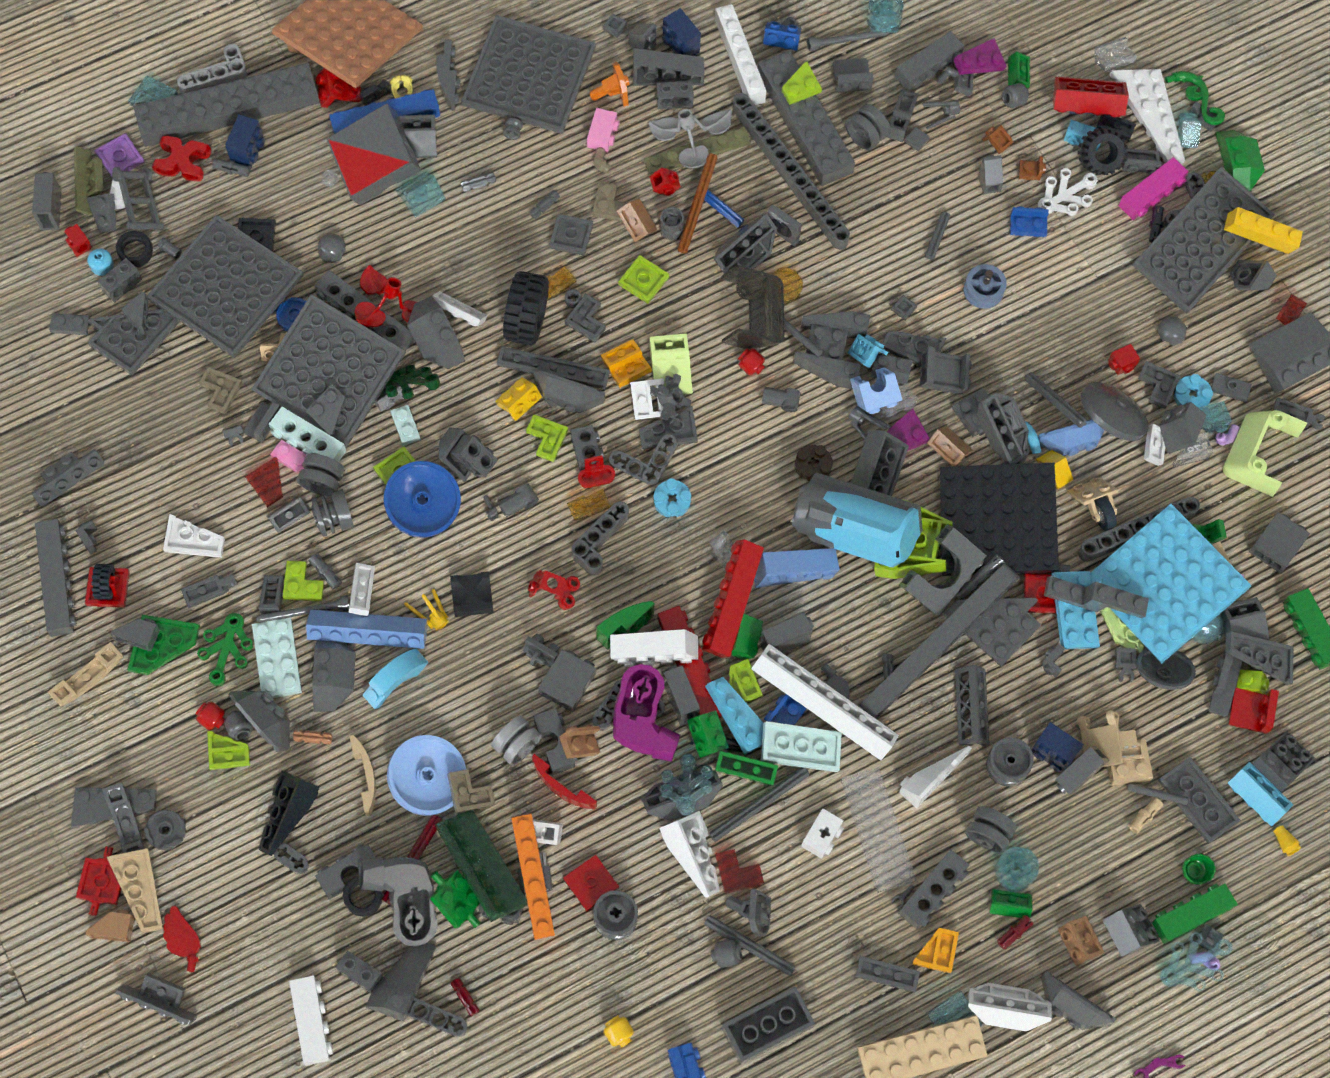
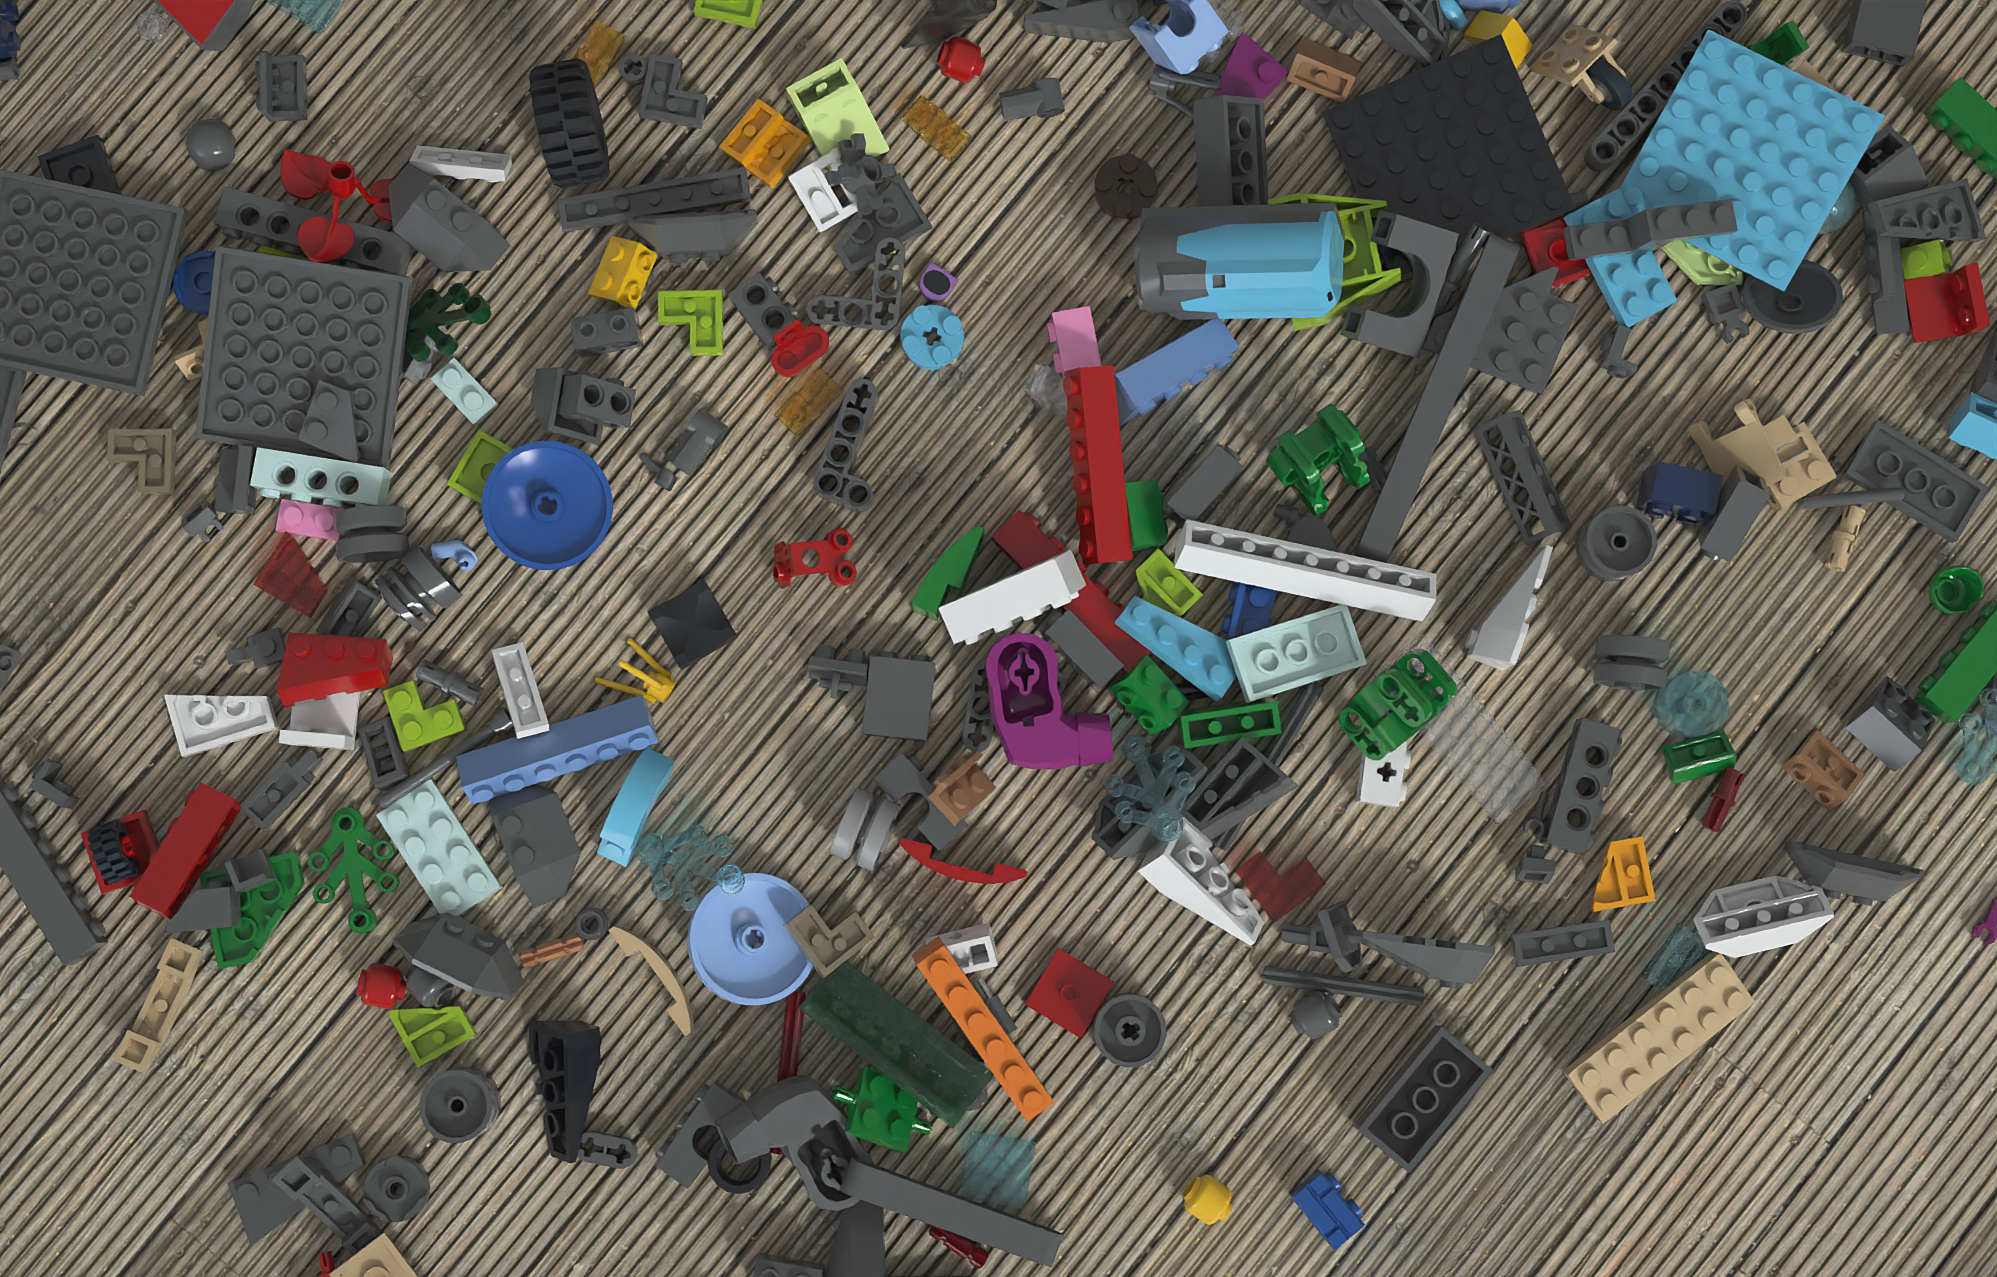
camera: 20 degrees left, 15 degrees up
none -> red brick [129,782,241,920]
none -> dark grey panel [224,849,278,892]
none -> dark grey plate [225,627,286,669]
none -> dark grey bracket [255,51,308,122]
none -> red wedge [276,632,393,708]
none -> white bracket [279,692,360,750]
none -> dark grey wheel [419,1067,501,1143]
none -> light blue arm [431,540,477,571]
none -> dark grey brick [570,307,644,358]
none -> dark grey plate [575,907,608,940]
none -> clear light blue plant [636,824,745,911]
none -> dark grey beam [840,1158,1063,1267]
none -> clear yellow slope [901,95,972,163]
none -> tile [920,262,958,302]
none -> clear light blue plate [960,1130,1036,1208]
none -> bright pink brick [1047,306,1102,381]
none -> dark grey wedge [1178,737,1299,839]
none -> green piece [1266,403,1370,516]
none -> green piece [1338,649,1457,761]
none -> dark grey wedge [1346,929,1495,989]
none -> dark grey tile [1515,845,1555,884]

